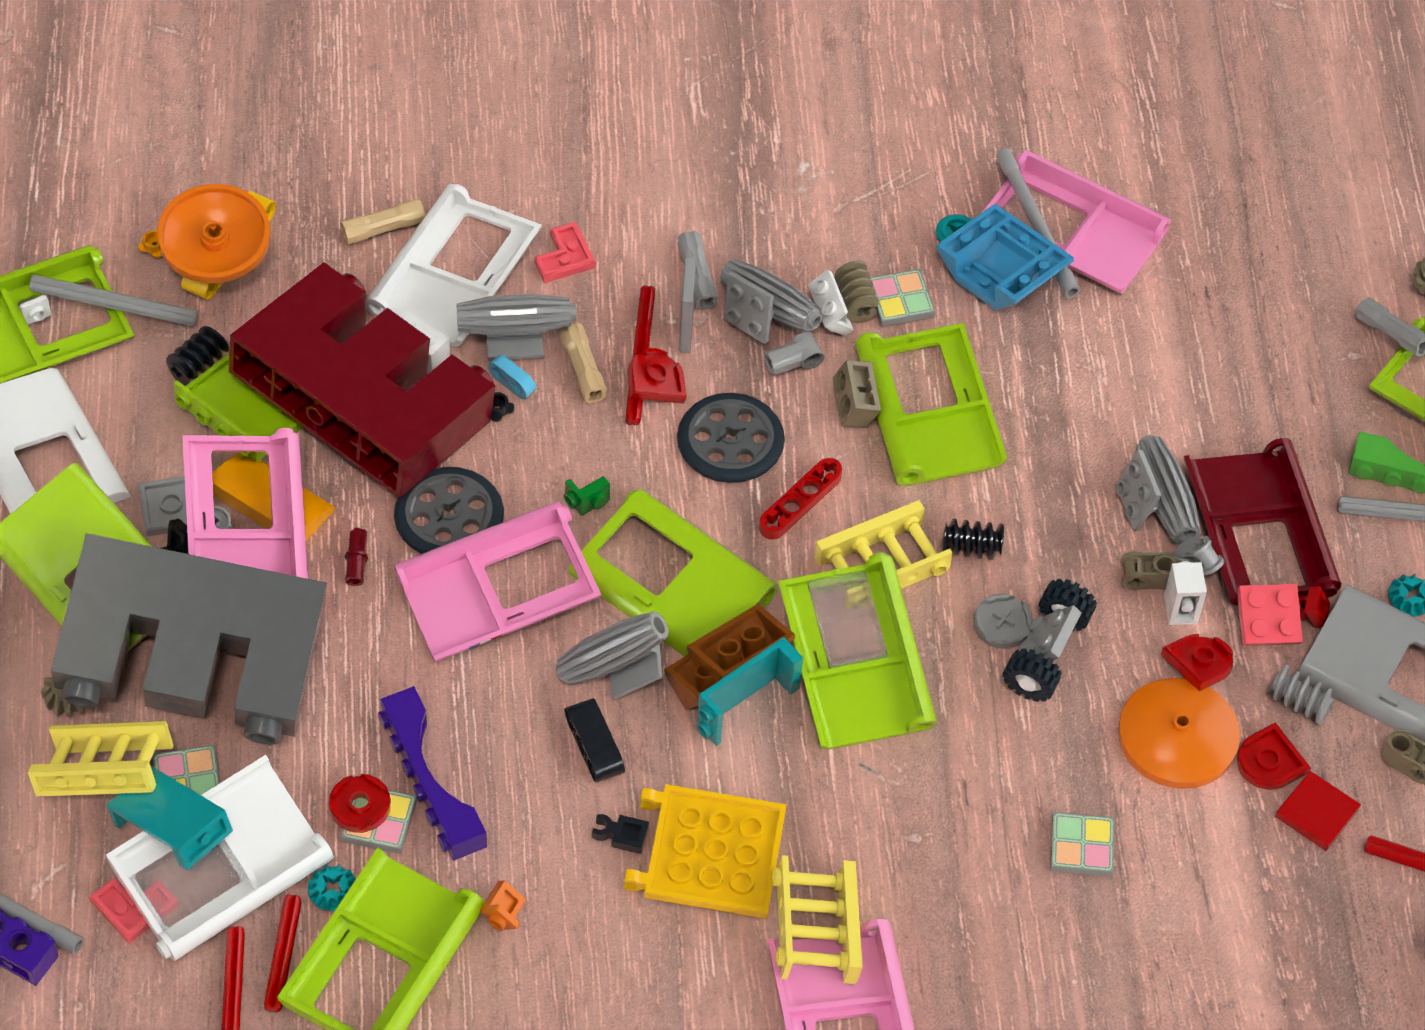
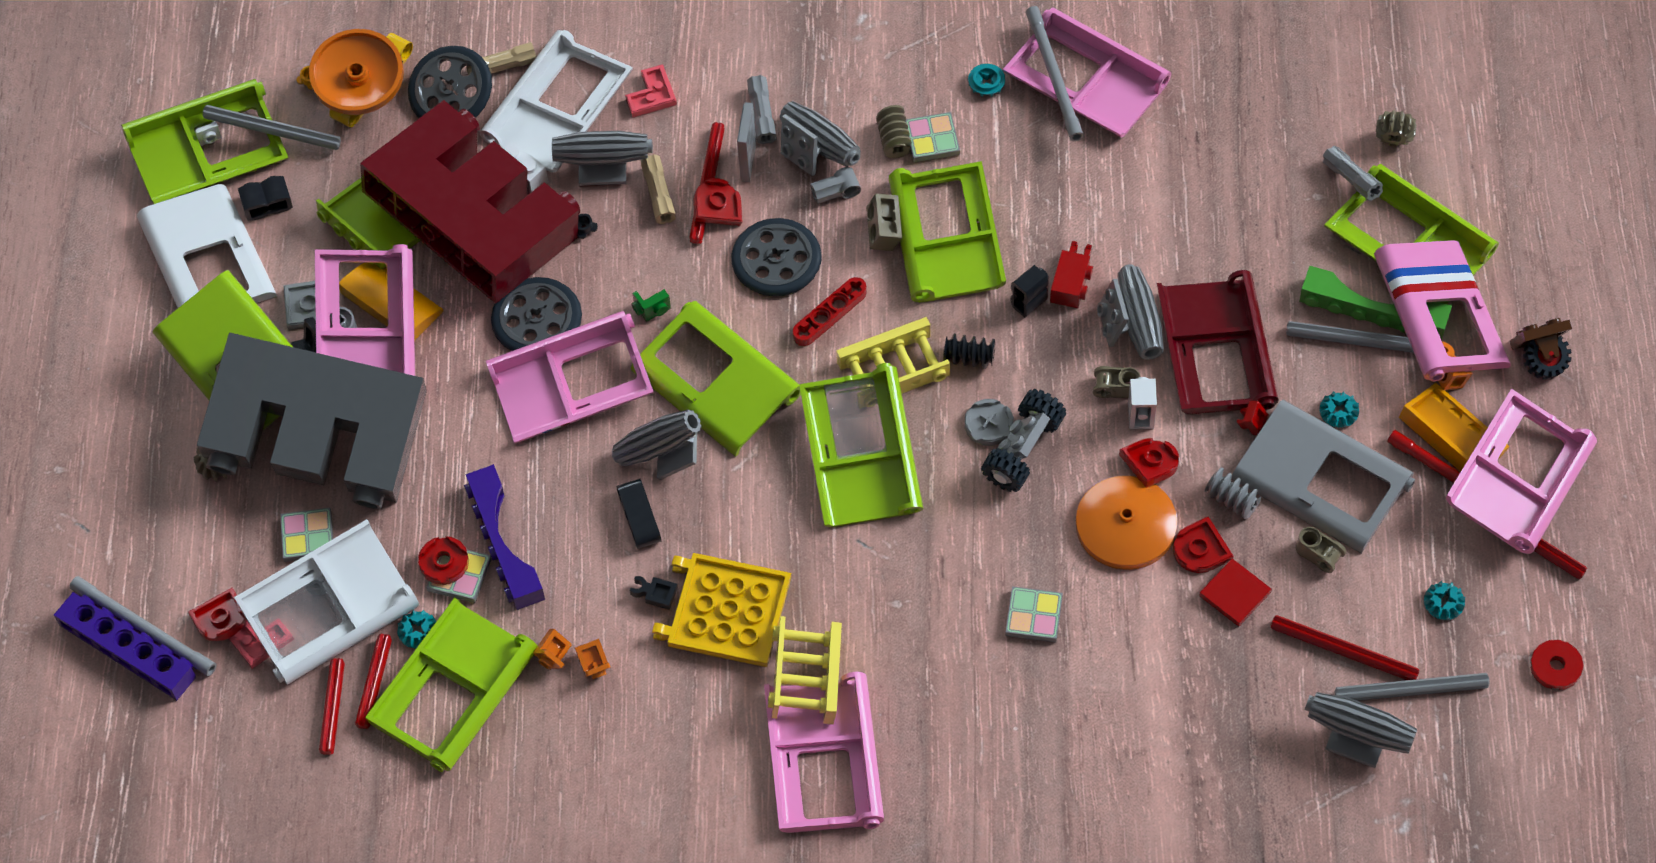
camera: 10 degrees right, 5 degrees up
light yellow fence [28,721,174,796] -> none
teal panel [106,767,233,871] -> none
black piece [166,326,229,386] -> none
dark red axle [345,527,368,586] -> none
medium azure beam [488,355,536,399] -> none
dark orange slope [664,604,795,710] -> none
teal panel [697,637,803,746] -> none
white bracket [808,270,854,337] -> none
dark azure slope [936,204,1074,310] -> none
light grey piece [1172,536,1224,575] -> none
coral plate [1237,584,1303,646] -> none
none -> red tile [188,587,246,641]
none -> black brick [238,176,293,221]
none -> dark grey wedge [408,45,492,118]
none -> orange bracket [574,639,610,679]
none -> black brick [1010,265,1049,318]
none -> red hinge [1050,241,1094,308]

